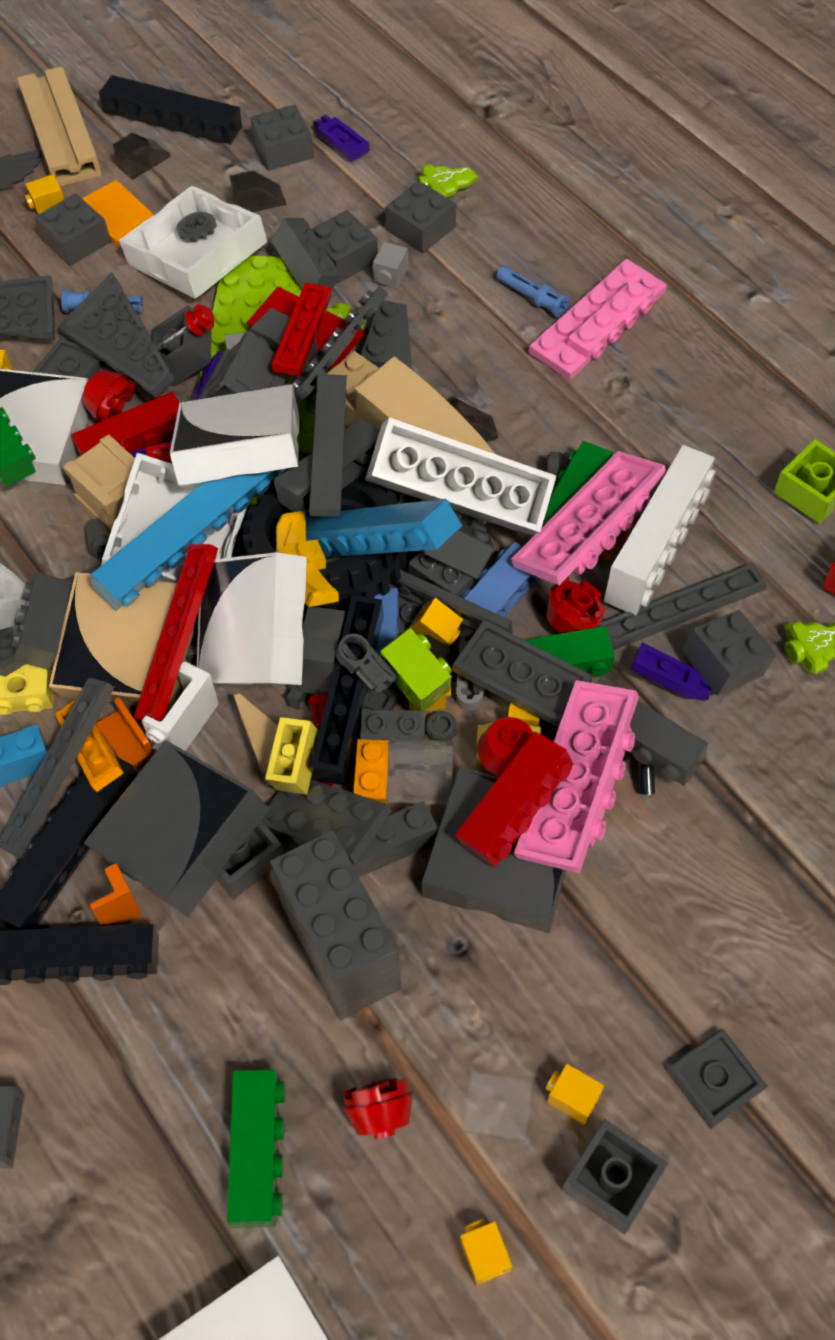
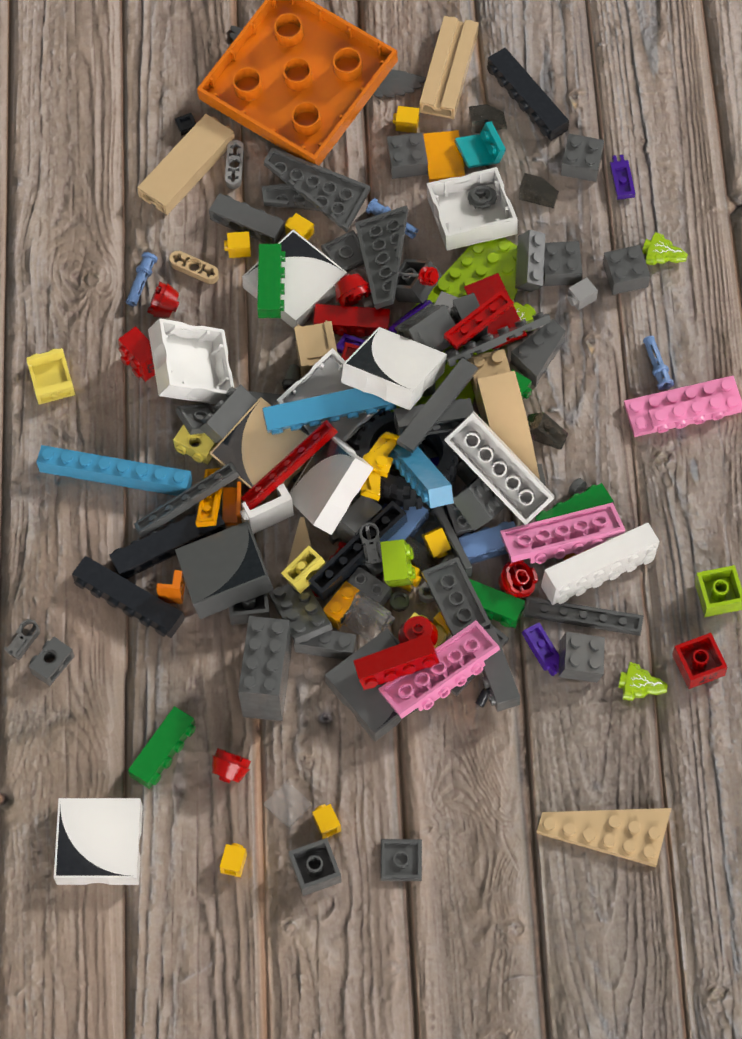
camera: 35 degrees right, 5 degrees up
none -> teal bracket [454,121,506,168]

